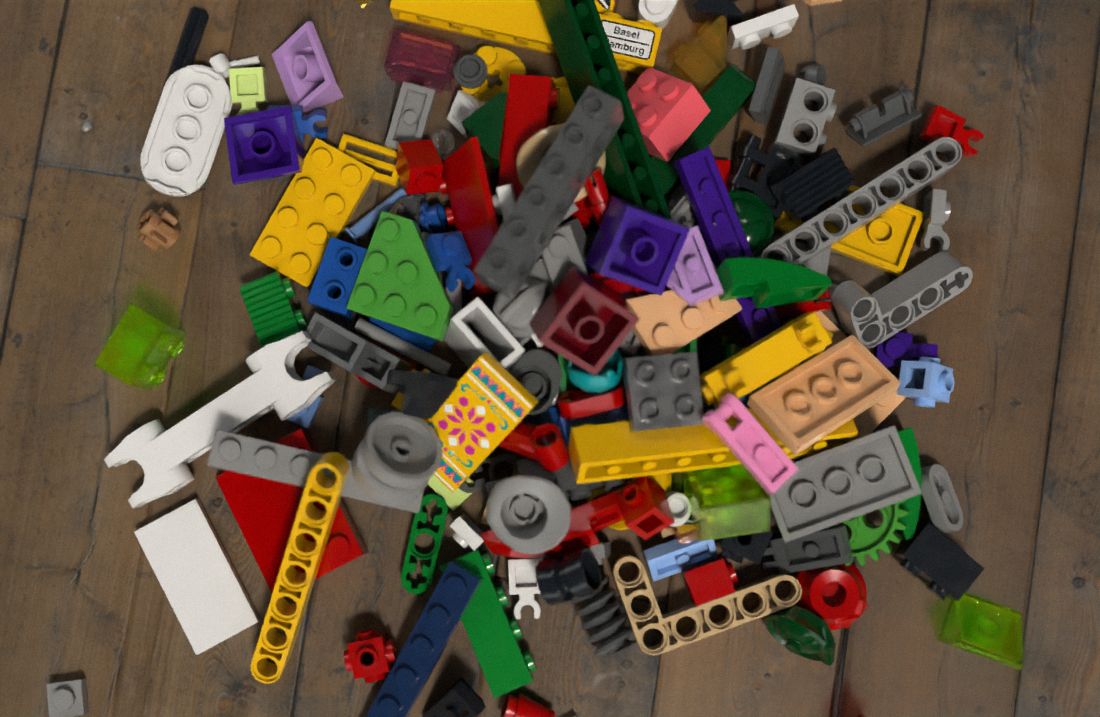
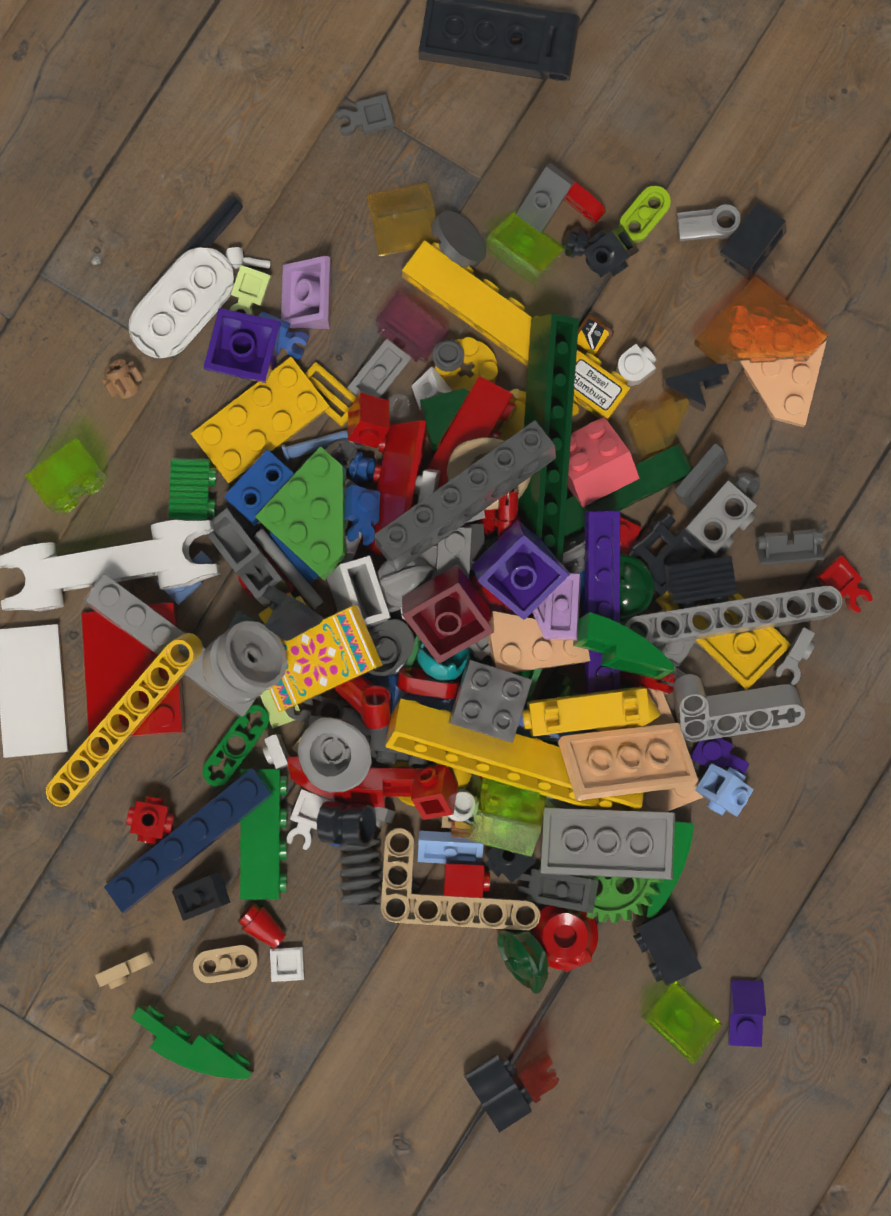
camera: 20 degrees right, 0 degrees up
bright pink plate [702,393,798,494] -> none
white plate [727,4,799,49] -> none
light grey plate [921,464,964,534] -> none
none -> dark purple slope [728,980,766,1047]

